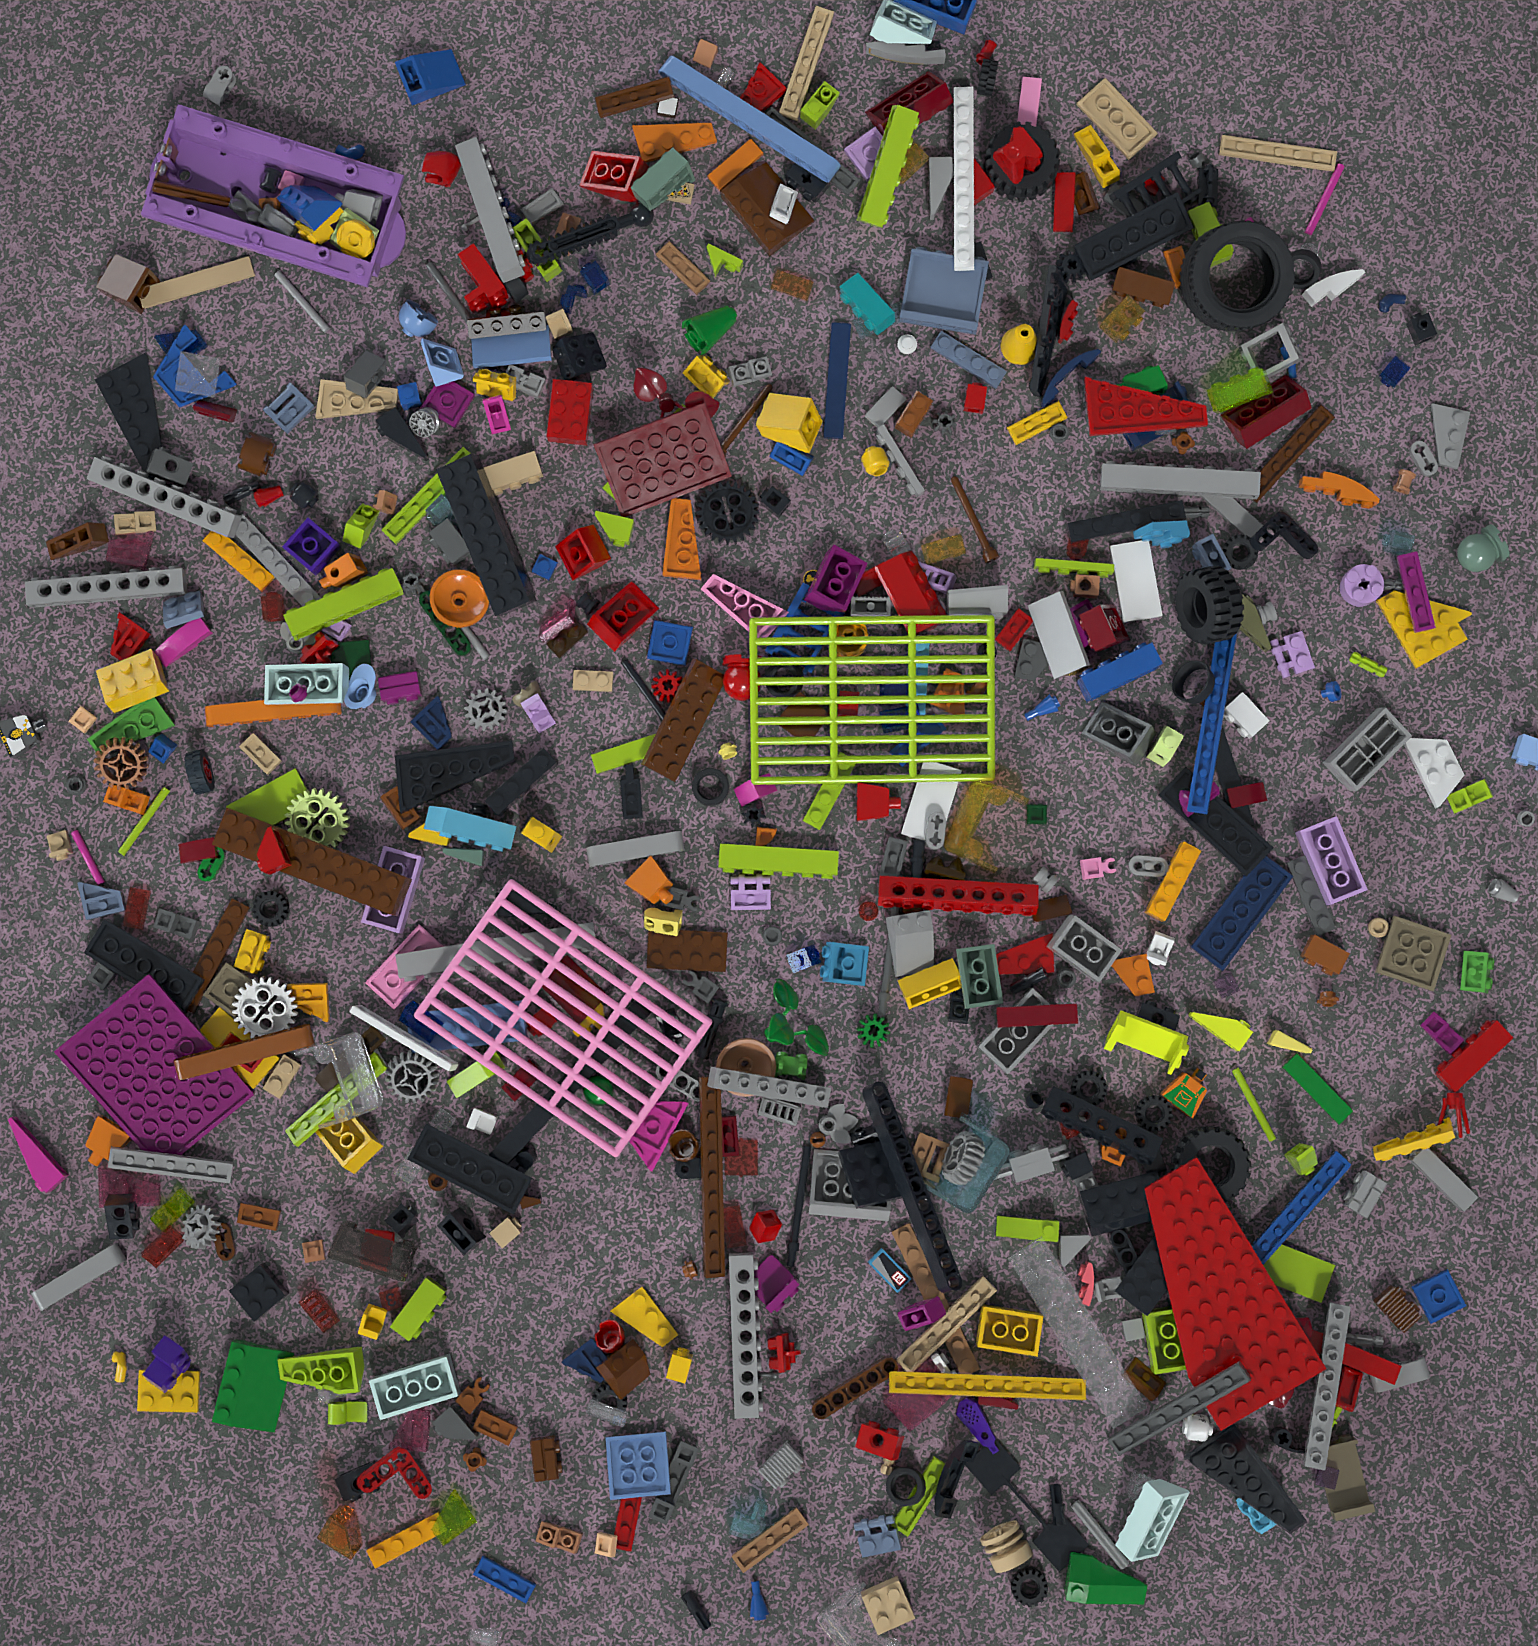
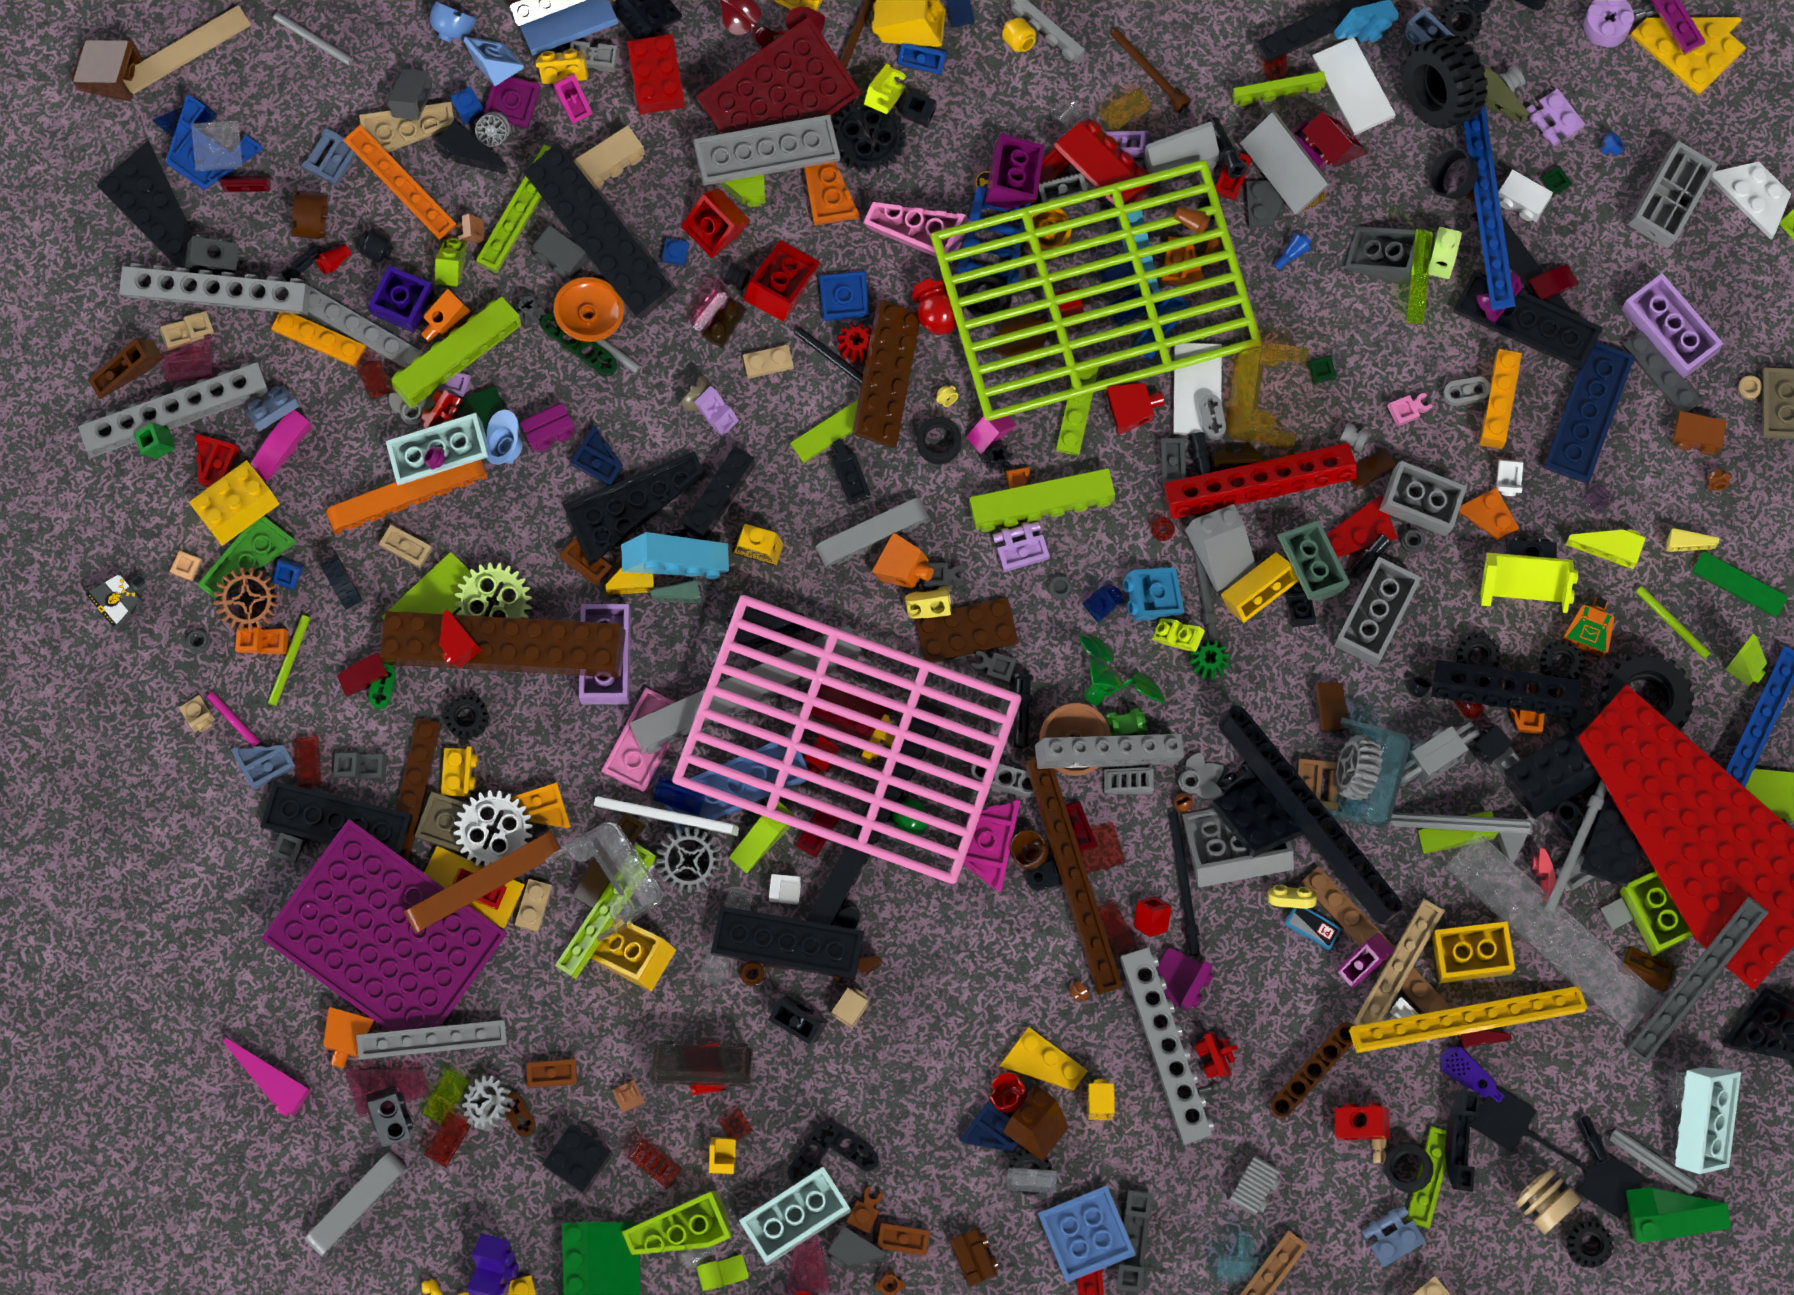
camera: 15 degrees left, 10 degrees down
black brick [384,1203,419,1239] -> none
lime brick [390,1276,447,1341] -> none
clear light blue brick [425,494,454,526] -> none
light grey gear [464,688,508,732] -> none
black bracket [655,1007,683,1041] -> none
clear pink slope [882,1360,953,1432] -> none
dark red tile [996,1003,1078,1028] -> none
nougat brick [1070,574,1100,598] -> none
blue brick [1077,642,1163,703] -> none
white head [1182,1414,1213,1442] -> none
lime axle [1349,652,1387,677] -> none
none -> green brick [134,423,176,459]
none -> orange plate [343,124,457,241]
none -> light grey plate [693,115,840,186]
none -> black beam [788,1120,879,1184]
none -> neon yellow hinge [864,63,906,114]
none -> neon yellow slope [1152,618,1205,652]
none -> dark orange cone [1174,206,1211,234]
none -> black pin [1206,117,1248,178]
none -> light yellow plate [1268,885,1317,909]
none -> light grey axle [1391,812,1533,834]
none -> clear neon green tile [1406,229,1433,325]
none -> dark green tile [1539,165,1572,197]
none -> light grey bar [1545,780,1607,913]

